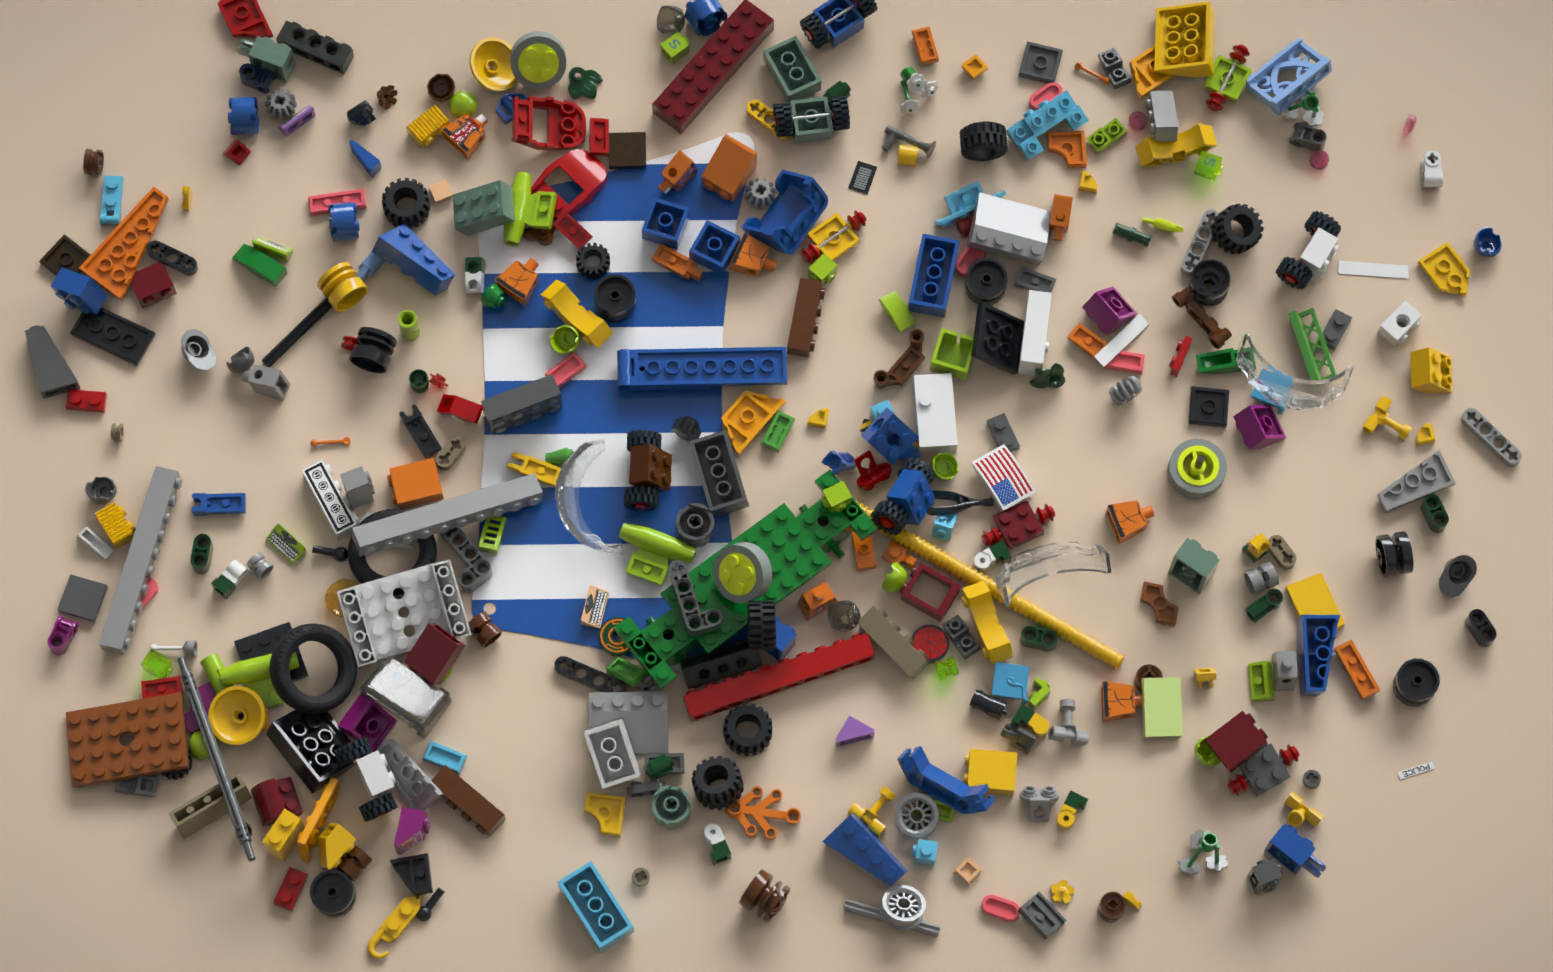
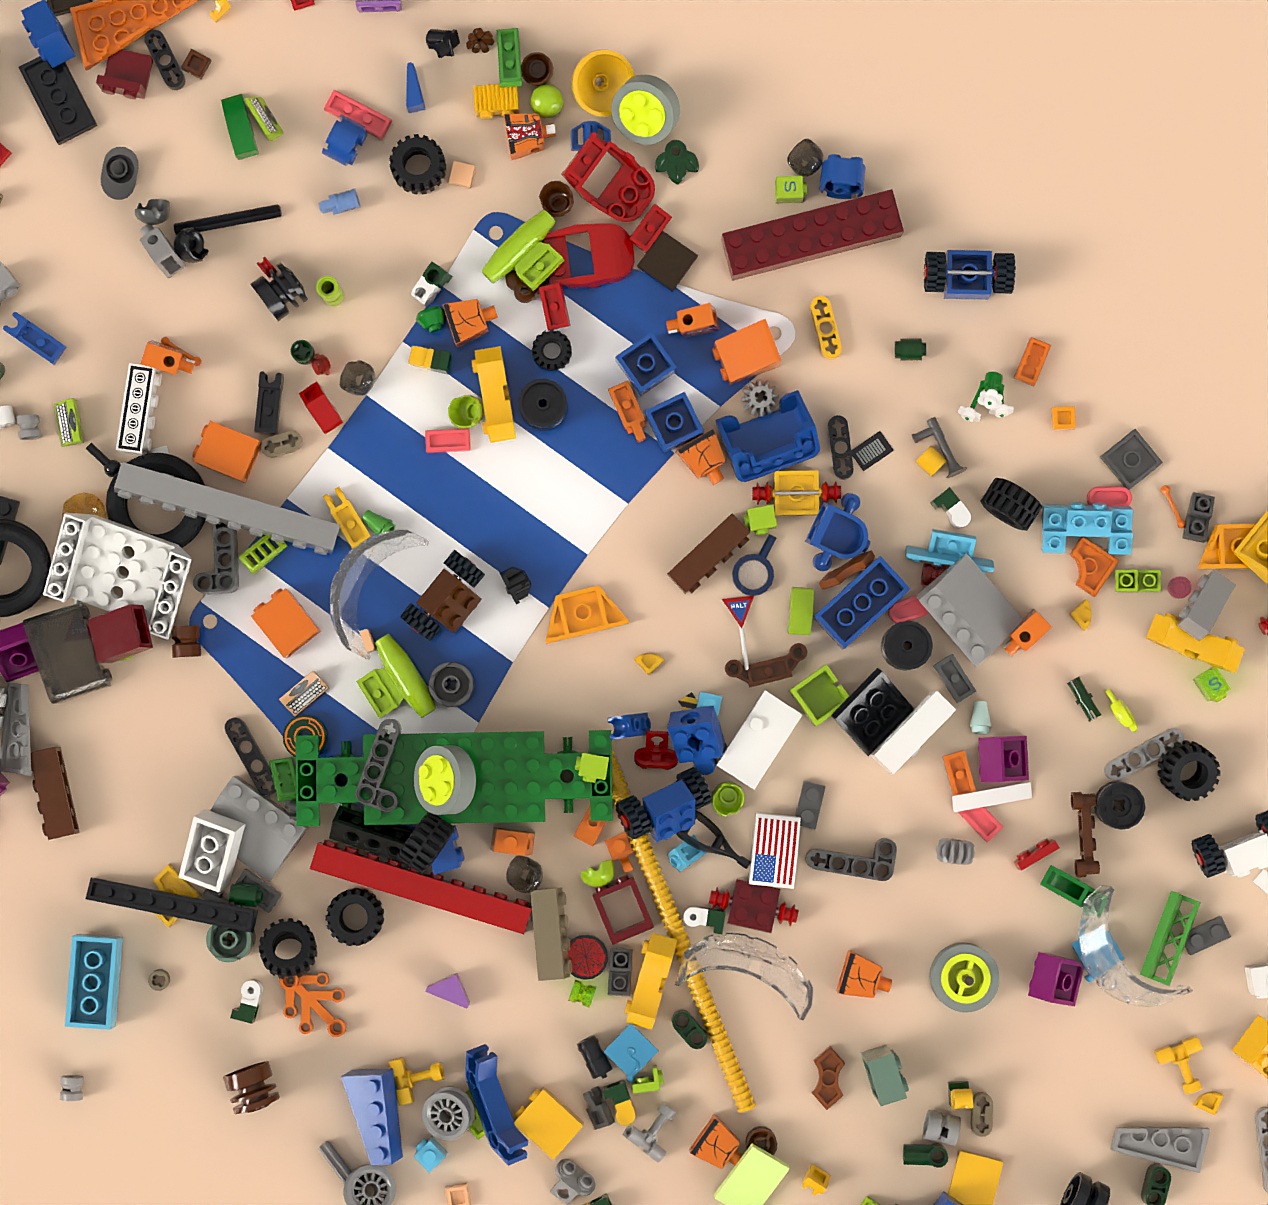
camera: 40 degrees right, 15 degrees up
yellow wheel [317,262,368,312] -> none
light grey brick [340,466,375,509] -> none
blue wedge [372,224,455,295] -> none
medium azure tile [423,741,467,774] -> none
sand green brick [452,180,515,236] -> none
dark grey brick [481,374,563,434] -> none
blue hinge [617,347,787,391] -> none
dark grey brick [689,430,750,517] -> none
bright green plate [761,411,795,453] -> none
sand green brick [763,36,822,105] -> none
brick [773,96,850,144] -> none
dark green plate [1029,363,1065,388] -> none
black tile [1188,386,1229,428] -> none
none -> black tile [85,877,258,933]
none -> orange torso [140,340,195,375]
none -> black hair [174,228,209,263]
none -> reddish brown tile [181,49,212,79]
none -> orange brick [251,588,321,658]
none -> clear smoke hair [339,360,376,396]
none -> light nougat tile [359,629,376,653]
none -> leg [408,346,452,375]
none -> bright green tile [496,28,522,88]
none -> reddish brown hair [539,181,574,217]
none -> piece [721,596,754,670]
none -> piece [732,534,776,596]
none -> blue piece [805,493,870,571]
none -> dark grey beam [805,838,897,881]
none -> dark orange tile [819,550,875,589]
none -> black beam [828,415,854,480]
none -> leg [930,487,971,529]
none -> light aqua cone [970,701,992,734]

